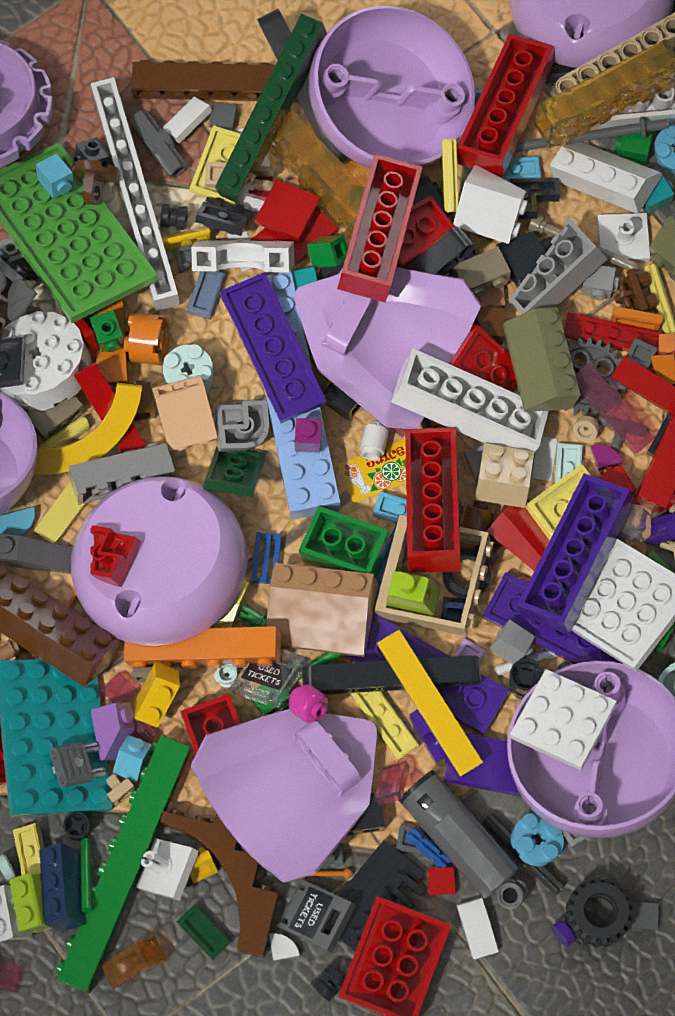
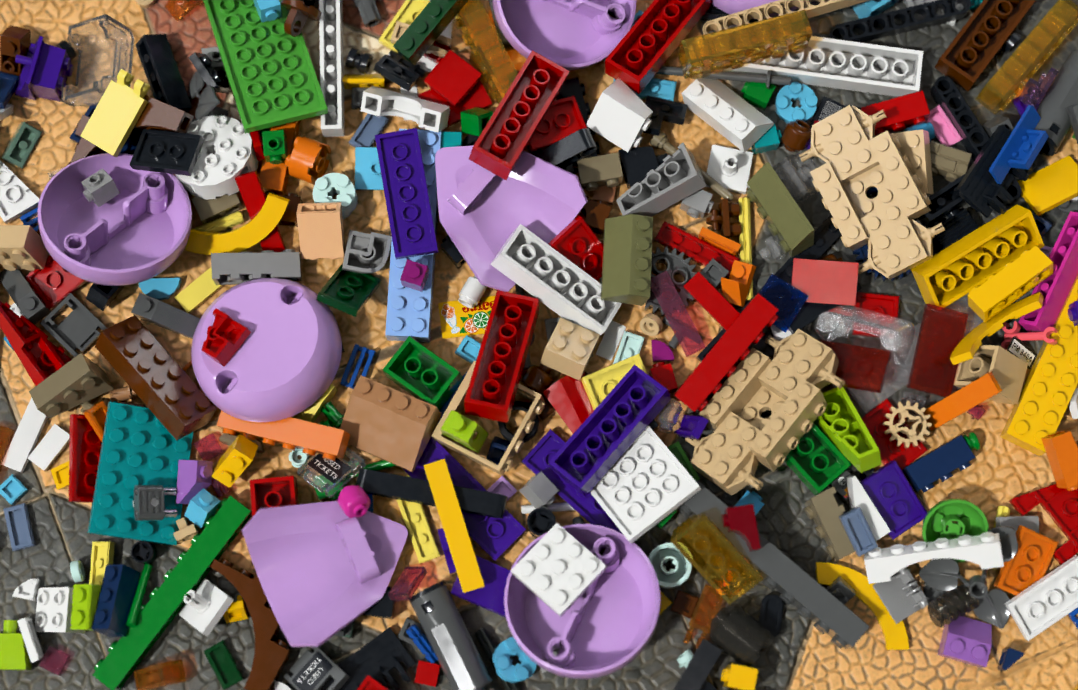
camera: 15 degrees right, 5 degrees up
orange hinge [305,868,353,879] -> none
light yellow axle [442,139,459,212] -> none
none -> medium azure plate [355,147,384,190]

